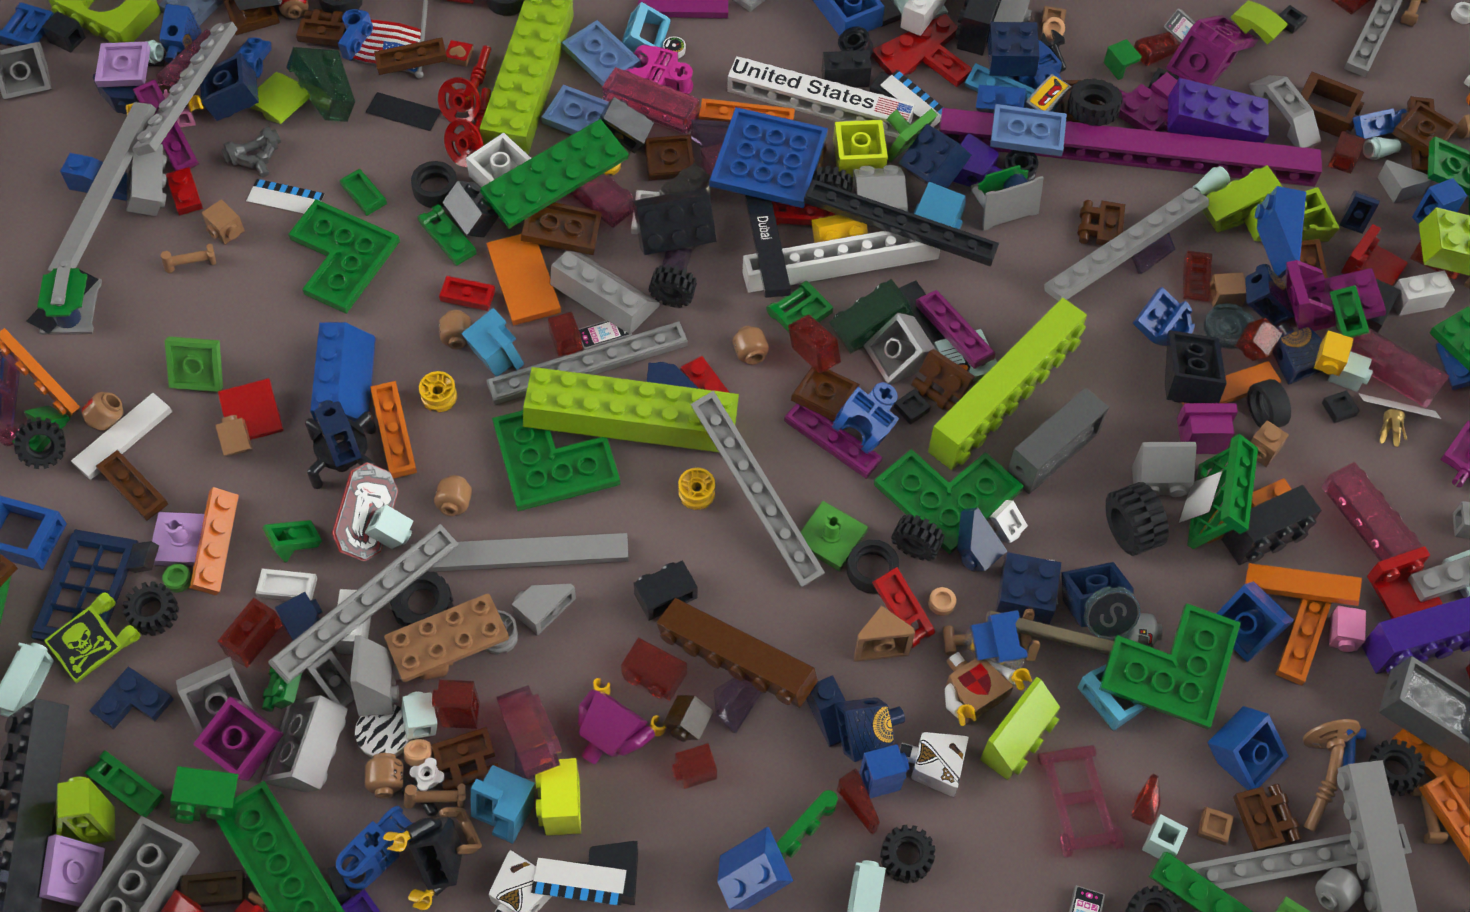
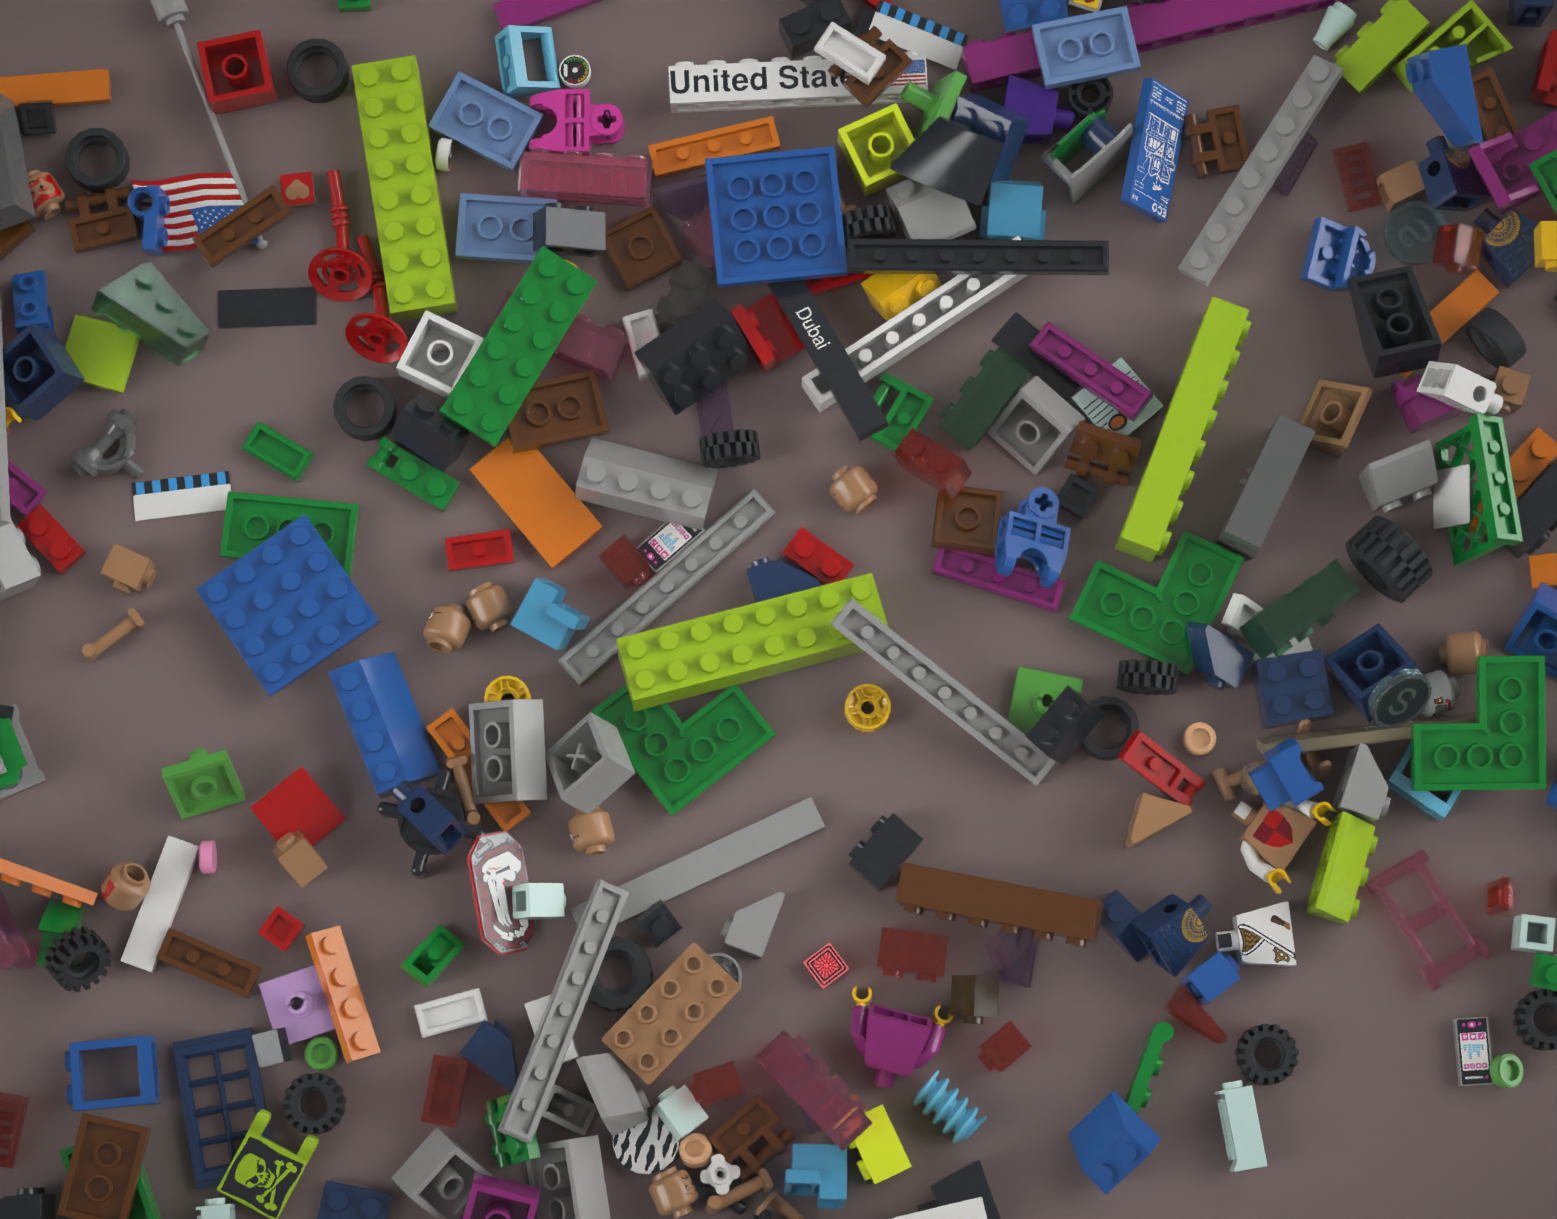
camera: 20 degrees left, 20 degrees up
none -> blue plate [195,514,380,698]
none -> bright pink tile [199,840,217,874]
none -> red plate [257,905,306,953]
none -> medium nougat head [423,603,471,654]
none -> white tile [435,138,454,171]
none -> medium nougat piece [445,754,480,824]
none -> light grey slope [469,699,547,804]
none -> light grey brick [545,712,635,814]
none -> black plate [635,899,682,948]
none -> red bracket [730,293,805,373]
none -> tile [803,942,849,989]
none -> white tile [814,22,886,85]
none -> reddish brown plate [828,26,913,108]
none -> black slope [889,116,1003,206]
none -> medium azure piece [913,1070,987,1144]
none -> black brick [1026,685,1105,765]
none -> blue tile [1121,78,1189,223]
none -> clear green wedge [1239,559,1360,660]
none -> medium nougat slope [1300,379,1373,458]
none -> light grey slope [1329,743,1391,824]
none -> white torso [1417,361,1503,415]
none -> medium nougat head [1439,631,1489,675]

